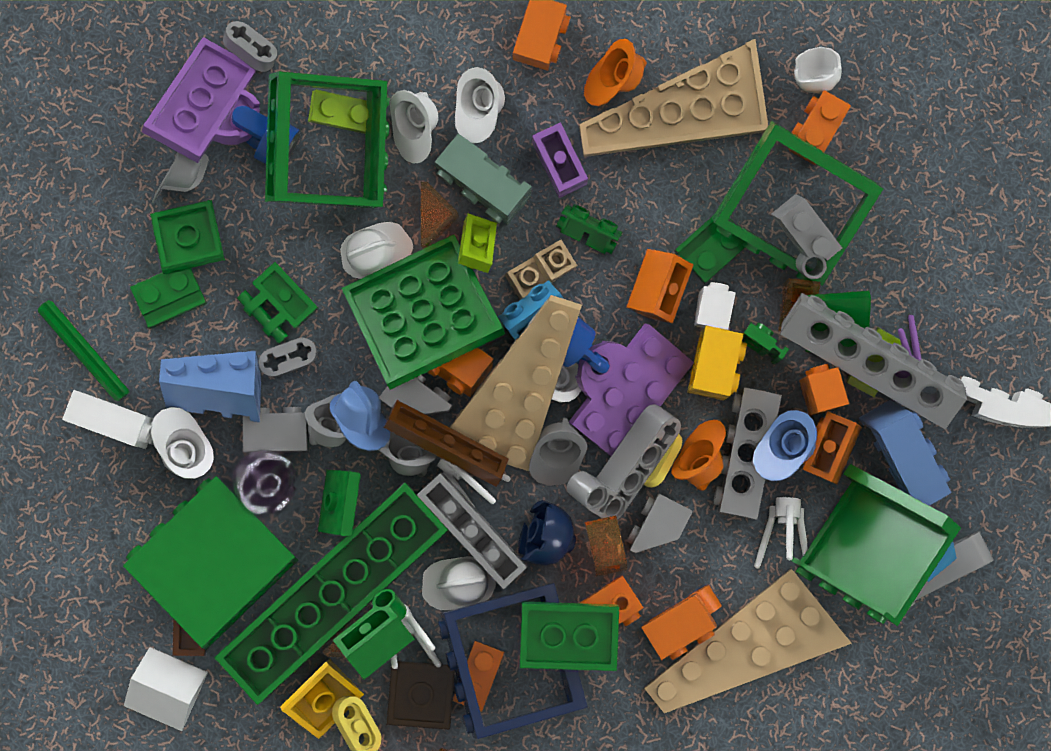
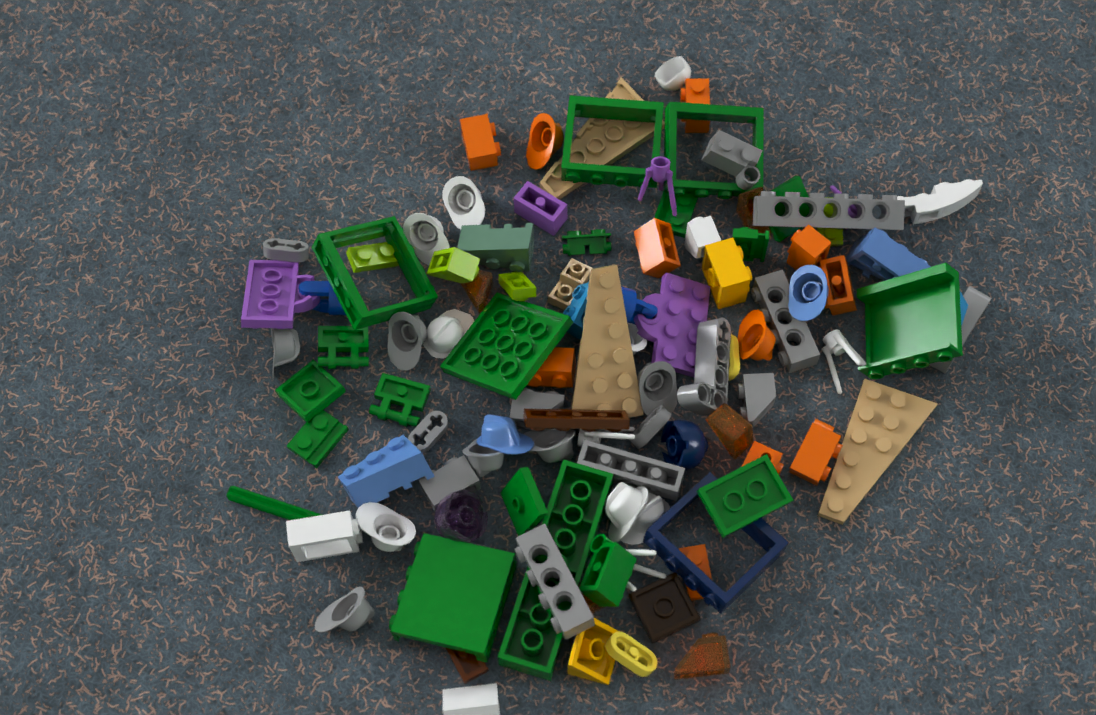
camera: 25 degrees left, 20 degrees down
none -> light grey piece [315,586,375,633]
none -> green plate [318,326,369,369]
none -> light grey piece [387,312,427,371]
none -> lime slope [426,247,480,284]
none -> light grey brick [514,524,595,640]
none -> green window [561,95,664,188]
none -> white piece [605,482,648,542]
none -> light grey beam [629,405,672,449]
none -> medium lavender plant [638,156,677,216]

